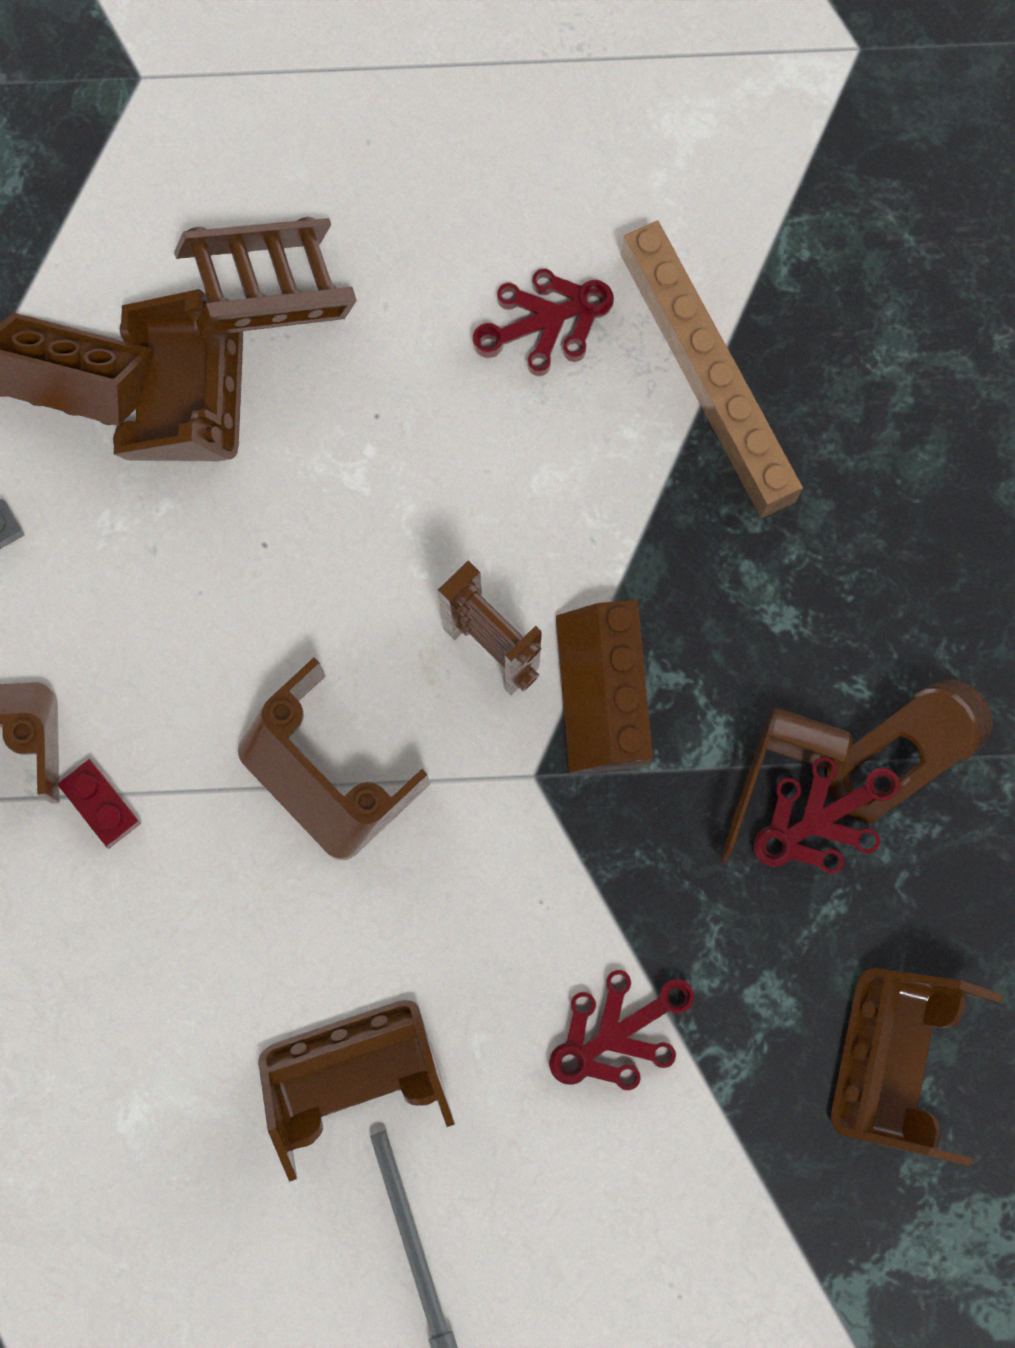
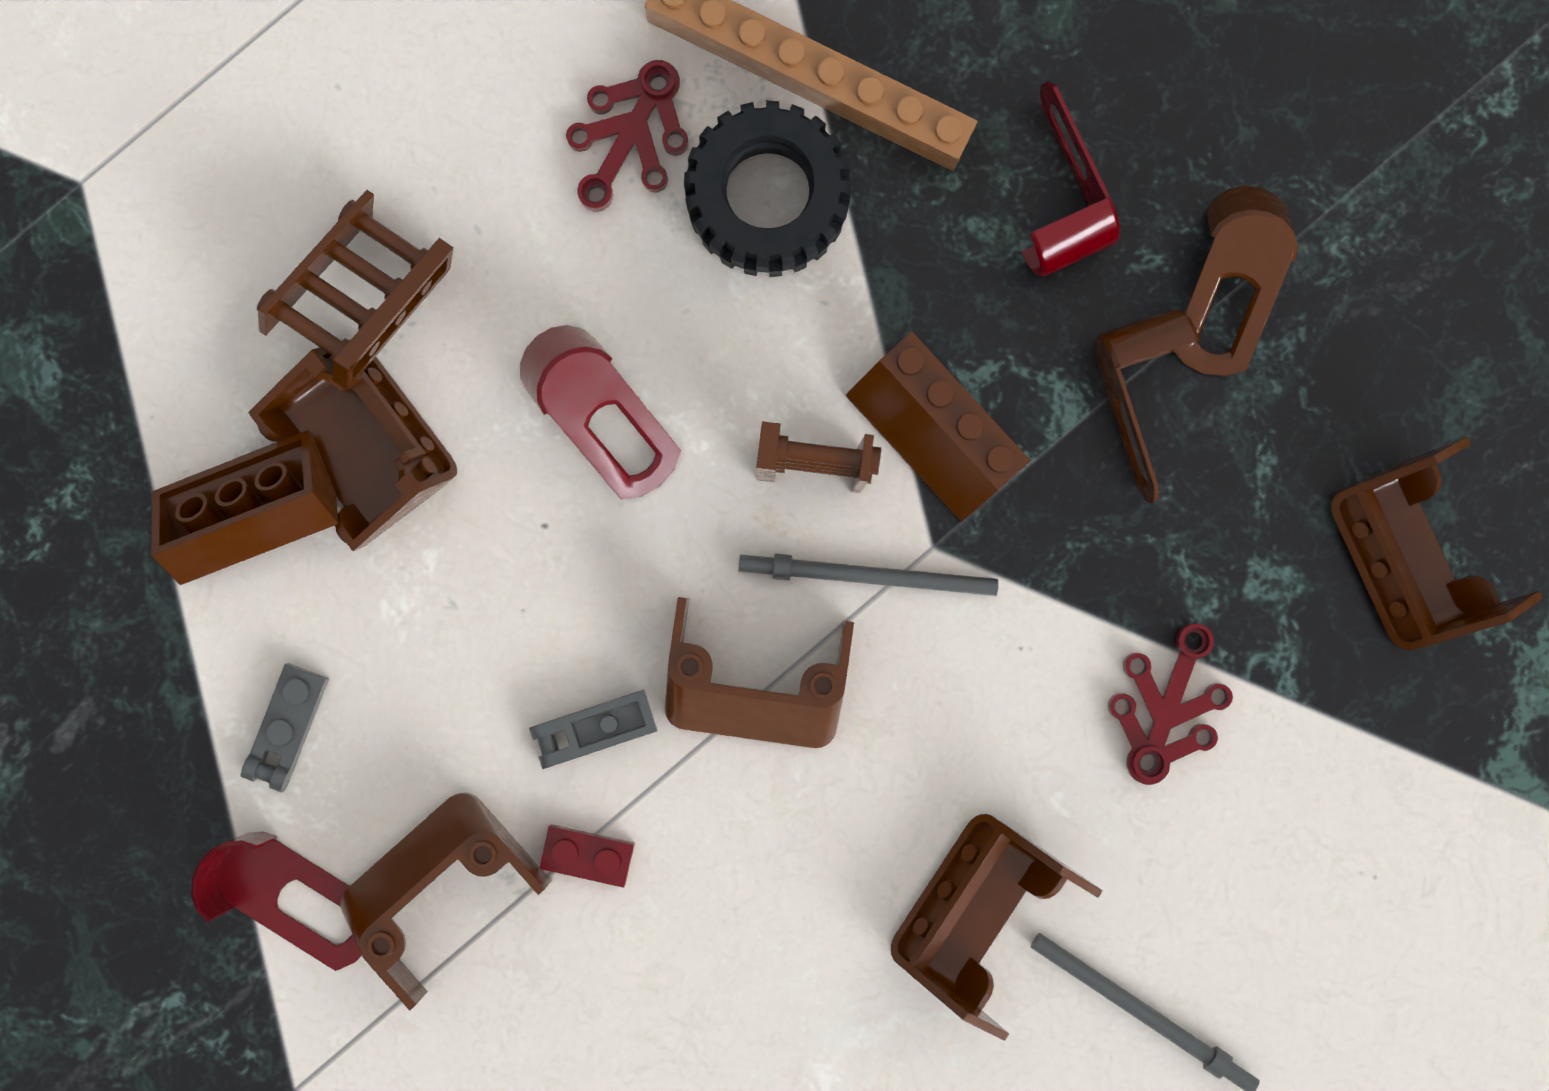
camera: 40 degrees left, 10 degrees up
dark red plant [754,757,899,874] -> none
none -> dark red piece [520,325,681,500]
none -> dark grey plate [529,689,658,769]
none -> black tyre [684,100,852,277]
none -> dark grey bar [738,553,998,596]
none -> dark red piece [1021,81,1120,277]

